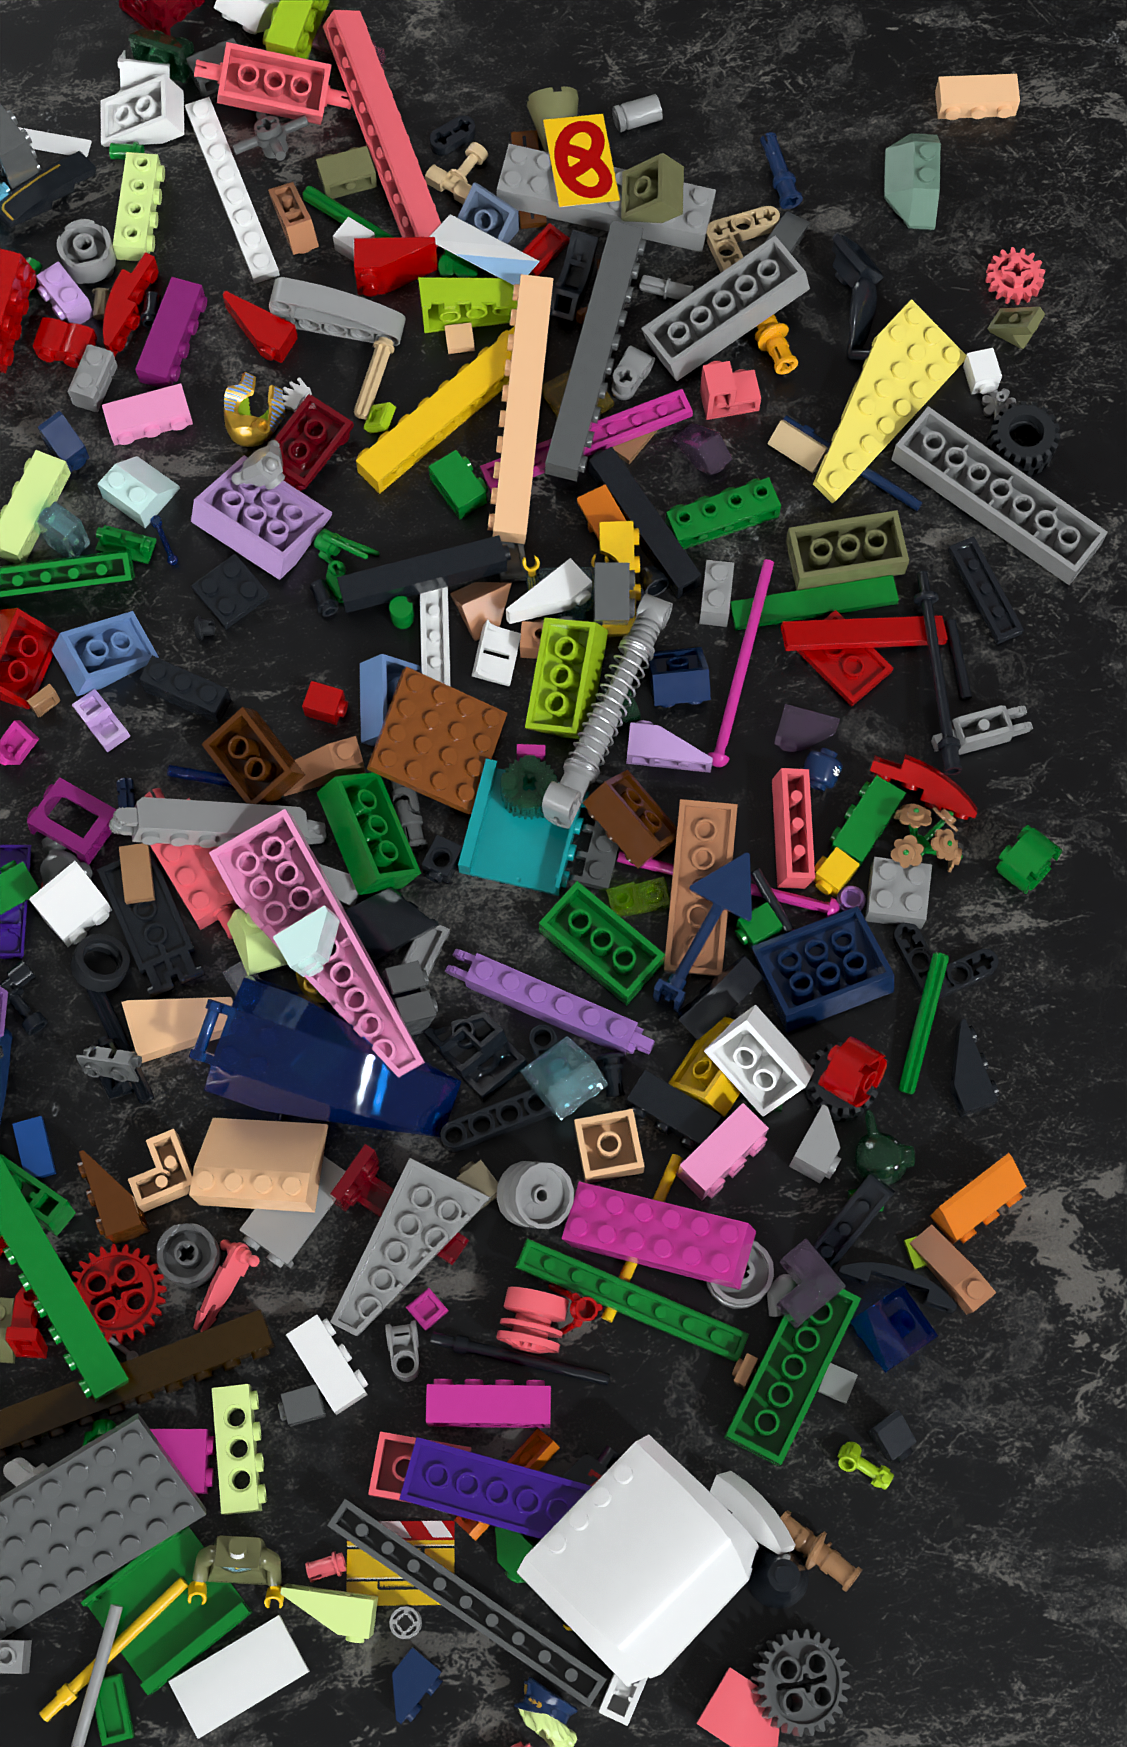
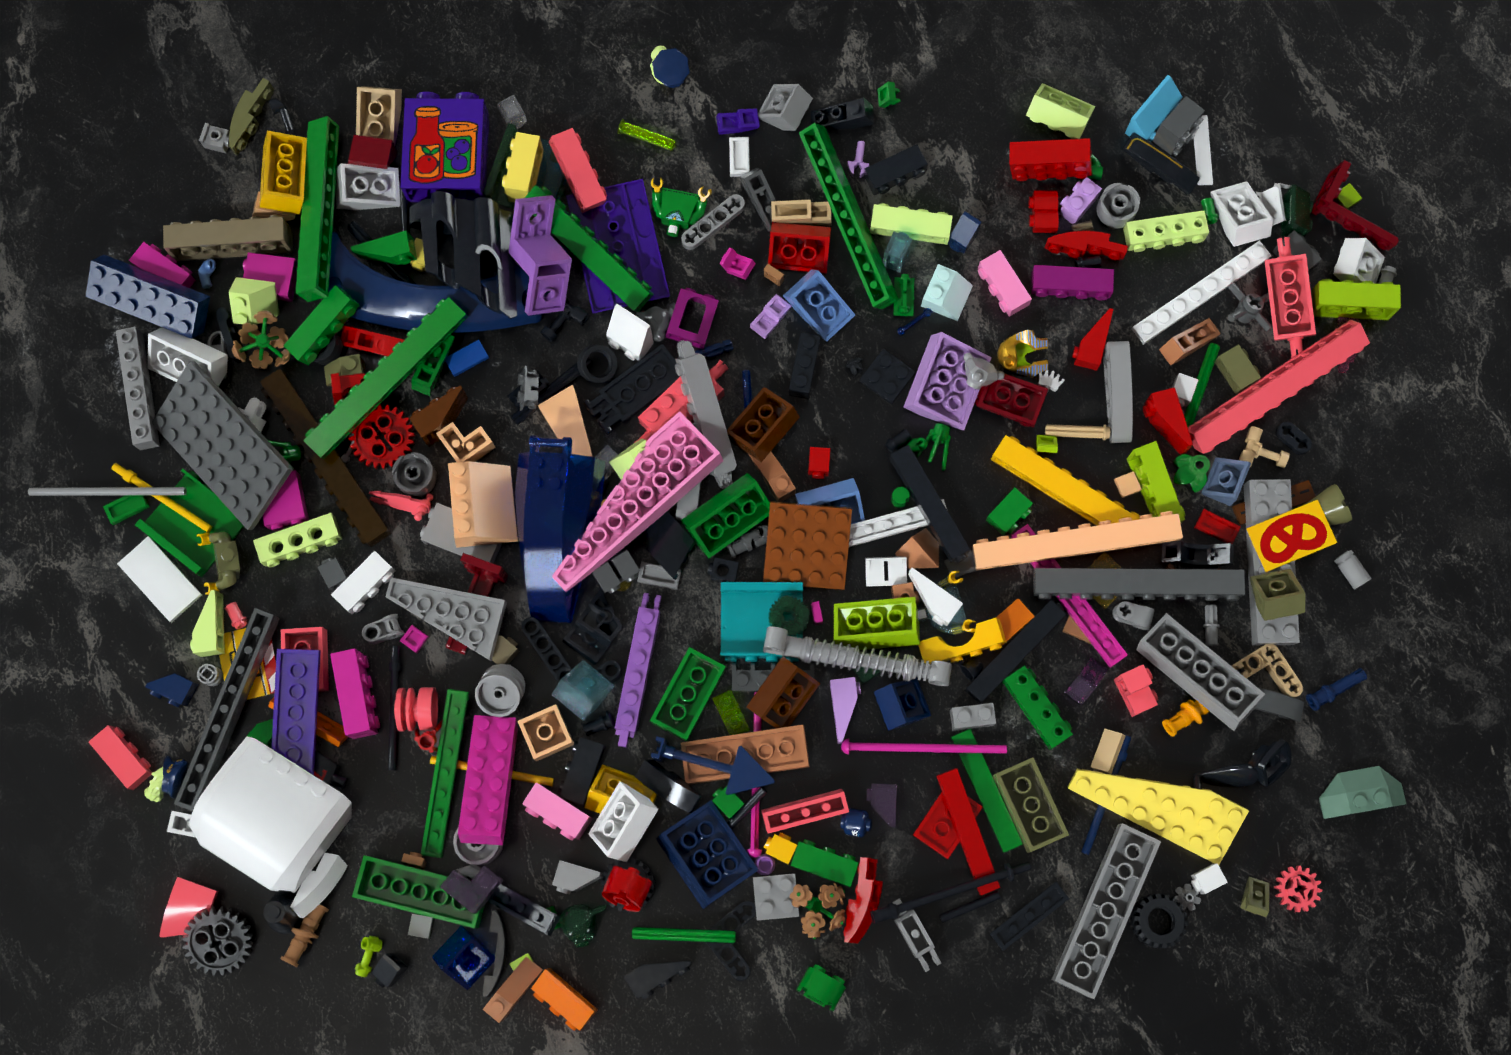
camera: 80 degrees right, 5 degrees up
light grey brick [68,345,118,412] -> none
medium nougat tile [119,843,155,904] -> none
light aqua slope [273,905,340,977] -> none
sticker [429,214,540,285] -> none
dark grey brick [593,563,635,625] -> none
light nougat brick [935,74,1020,120] -> none

